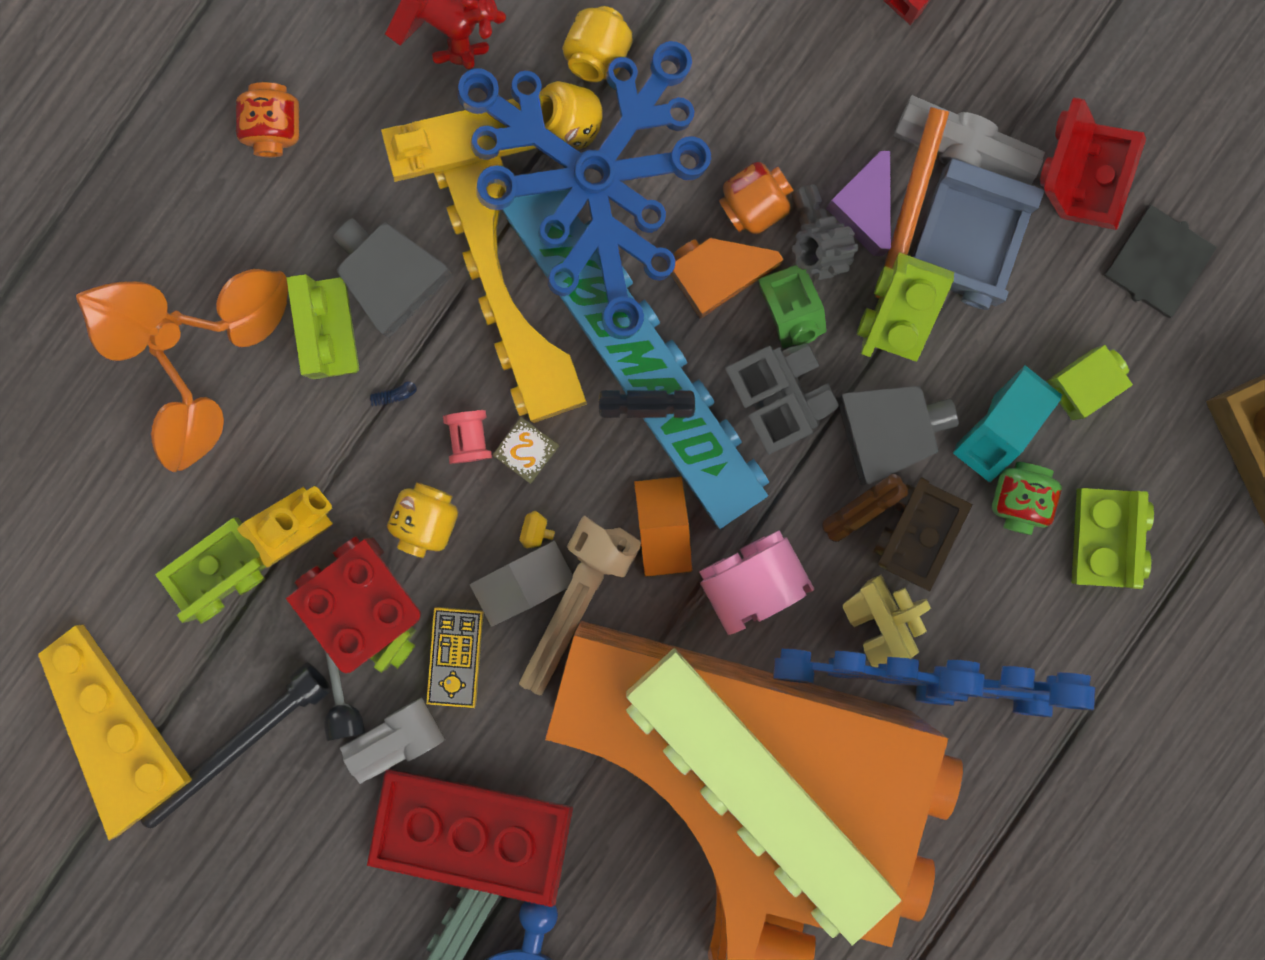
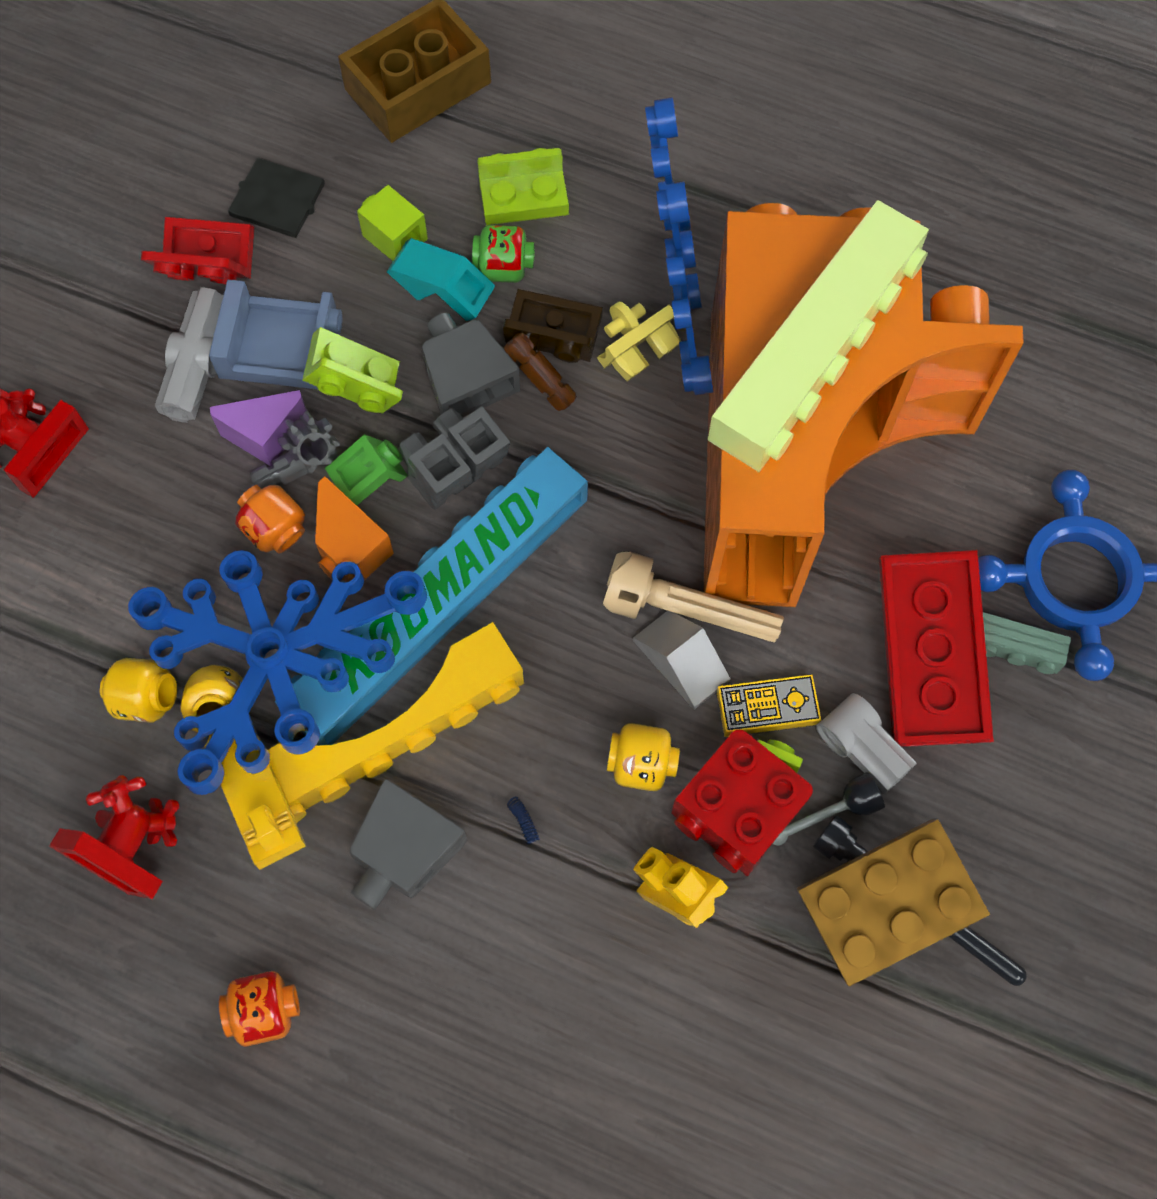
camera: 105 degrees left, 20 degrees down
yellow wing [38,625,192,840] -> none
orange plant [76,269,288,472] -> none
lime bracket [155,517,266,624] -> none
lime bracket [286,274,359,379] -> none
coral bush [443,410,492,464] -> none
tile [493,417,560,484] -> none
yellow rock [520,511,555,548] -> none
black axle [599,390,695,418] -> none
orange slope [634,476,692,577] -> none
bright pink brick [699,530,814,635] -> none
orange bar [875,107,949,298] -> none
none -> pearl gold brick [797,819,990,987]

